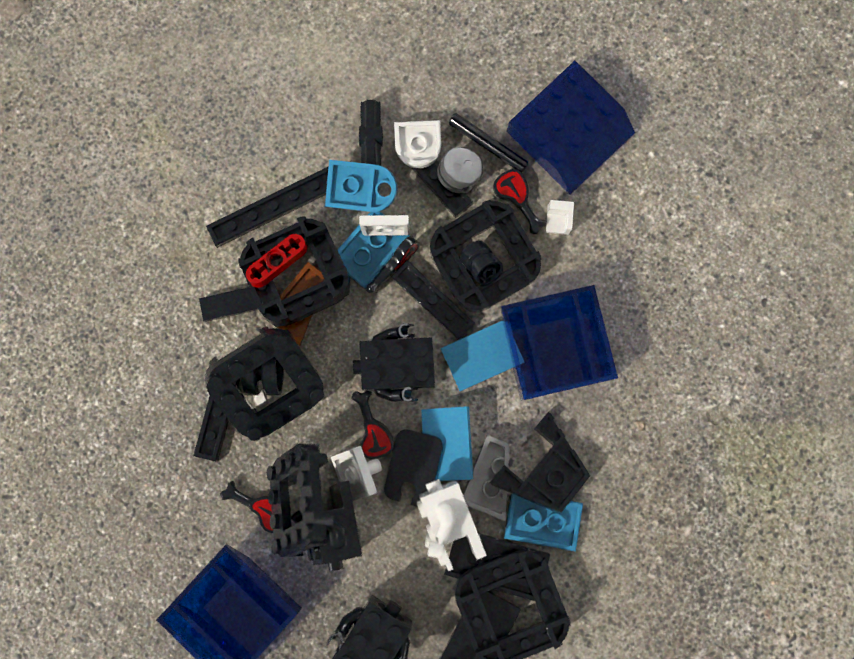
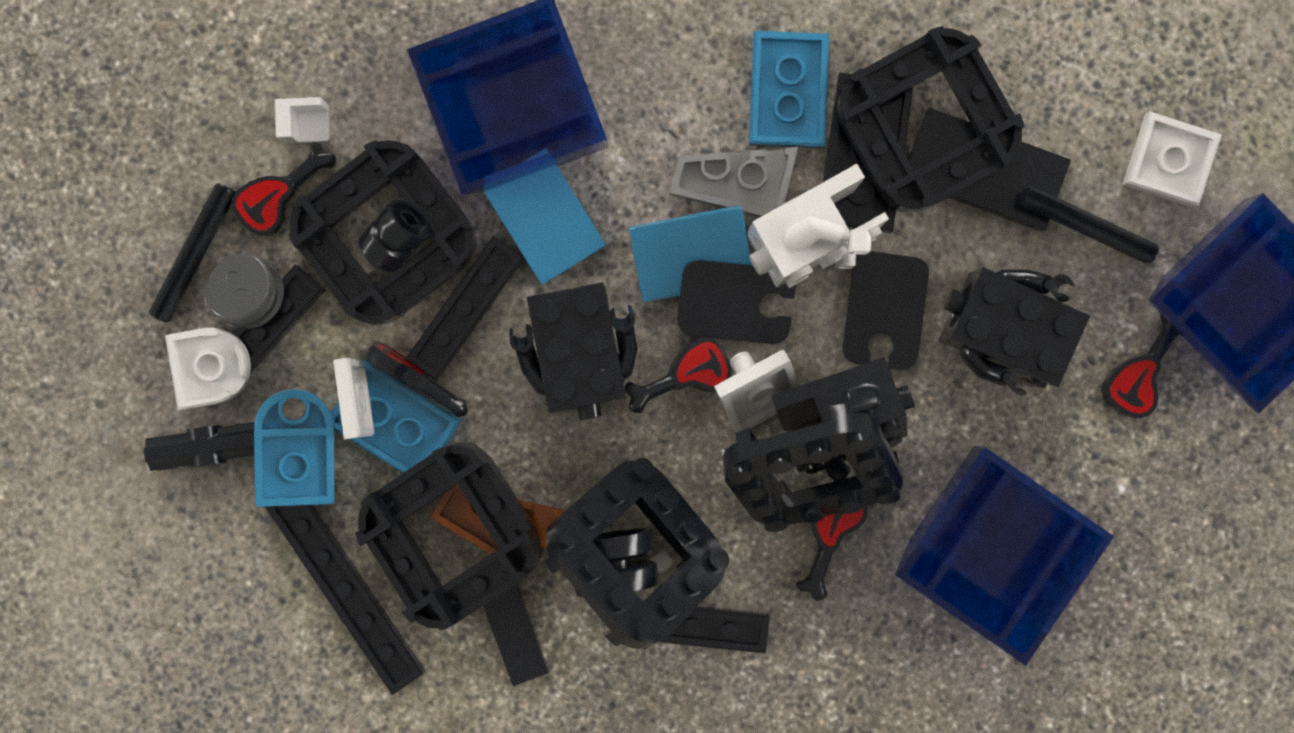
camera: 95 degrees left, 5 degrees up
red beam [246,234,307,288] -> none
black wing [489,412,590,513] -> none
clear blue slope [506,61,635,195] -> none
none -> black piece [842,251,929,370]

